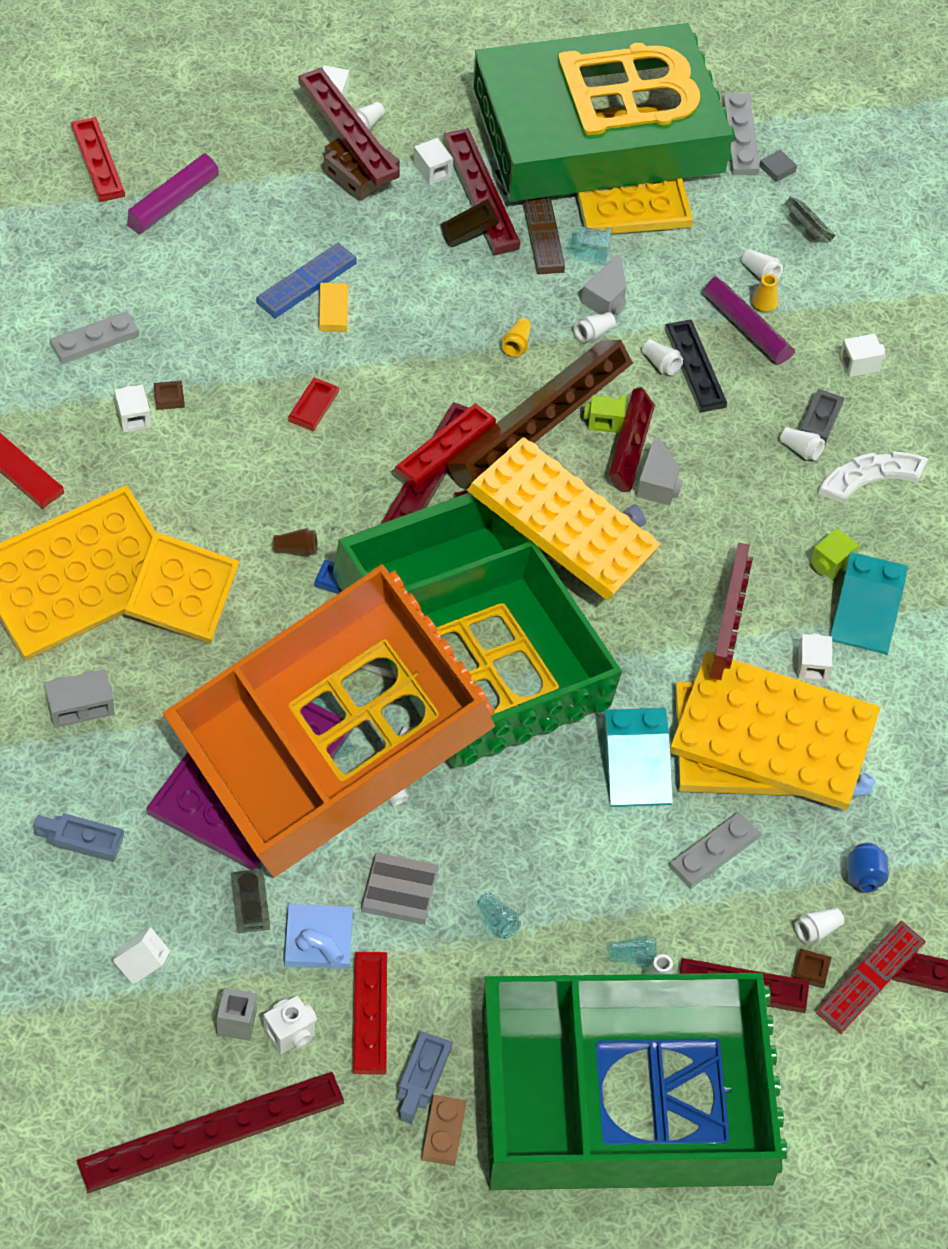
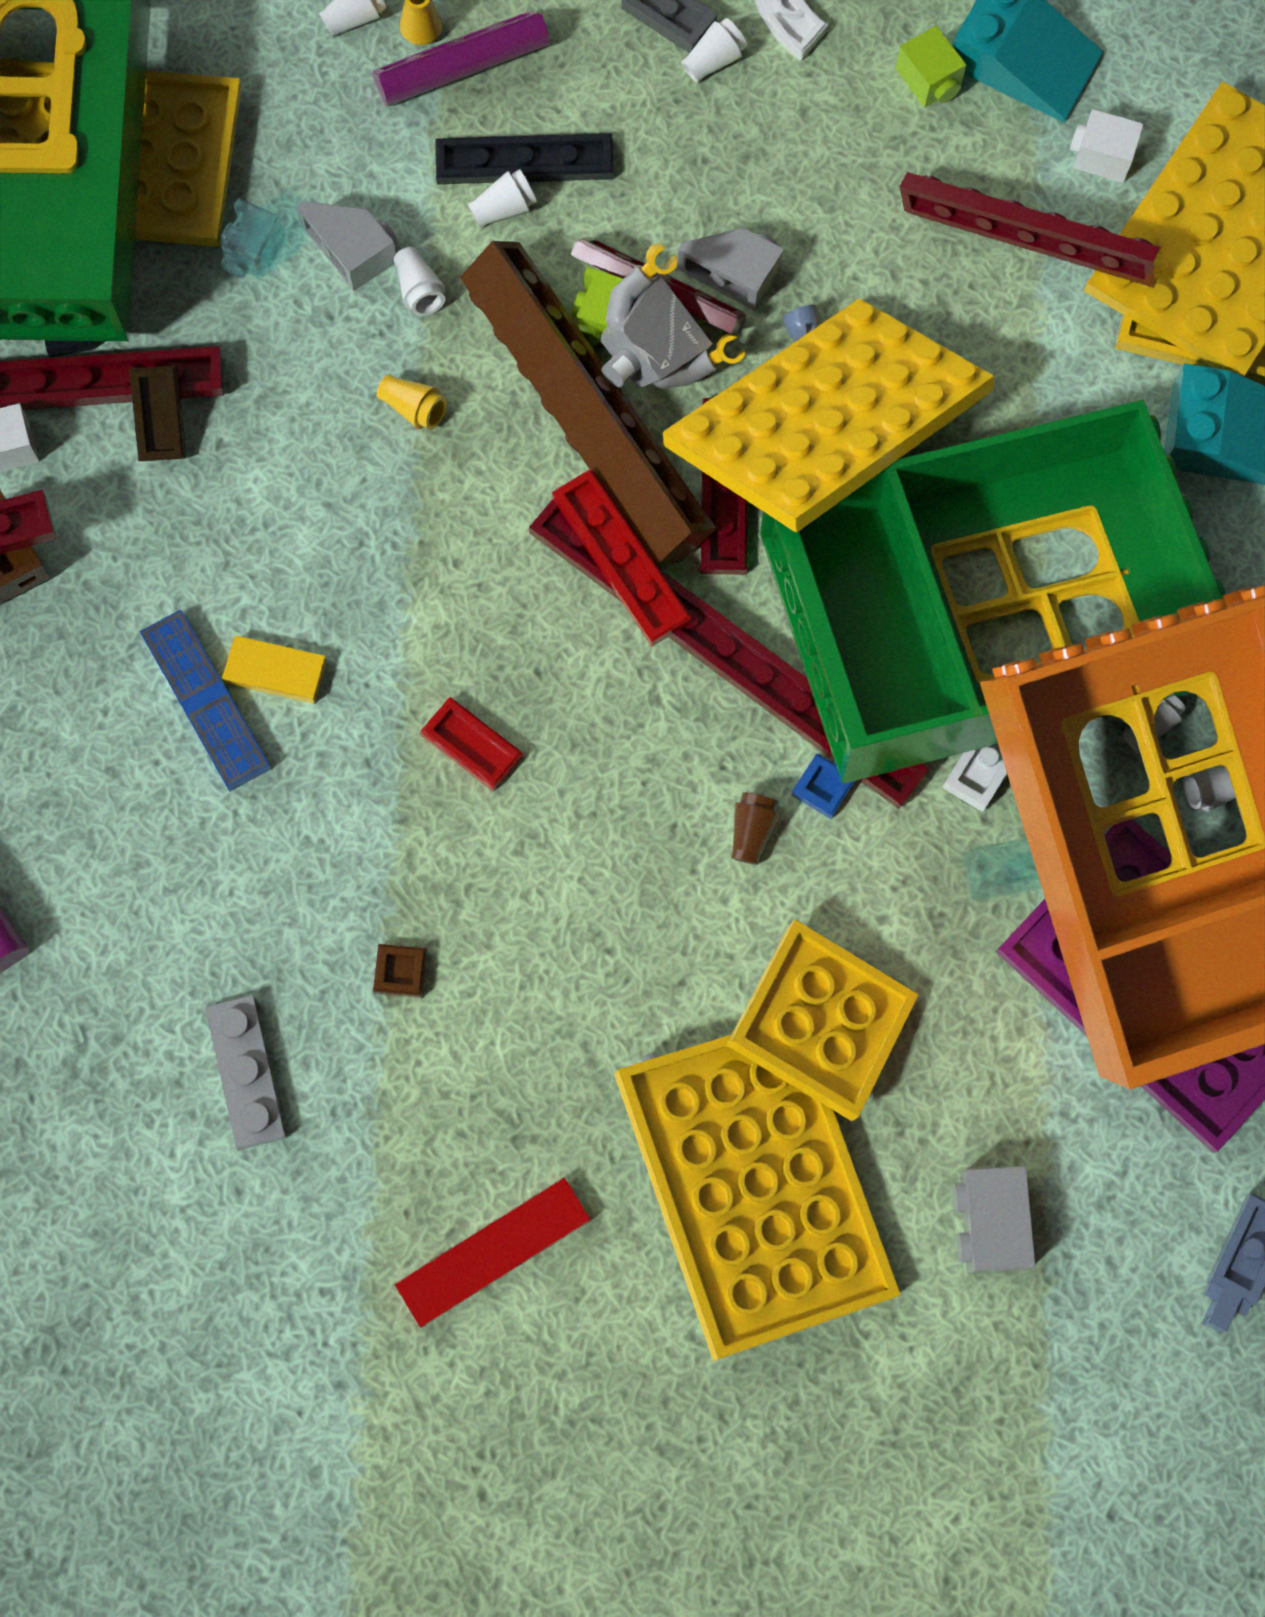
camera: 75 degrees left, 20 degrees up
white brick [115,385,151,433] -> none
reddish brown tile [523,196,565,275] -> none
none -> light grey torso [601,243,746,389]

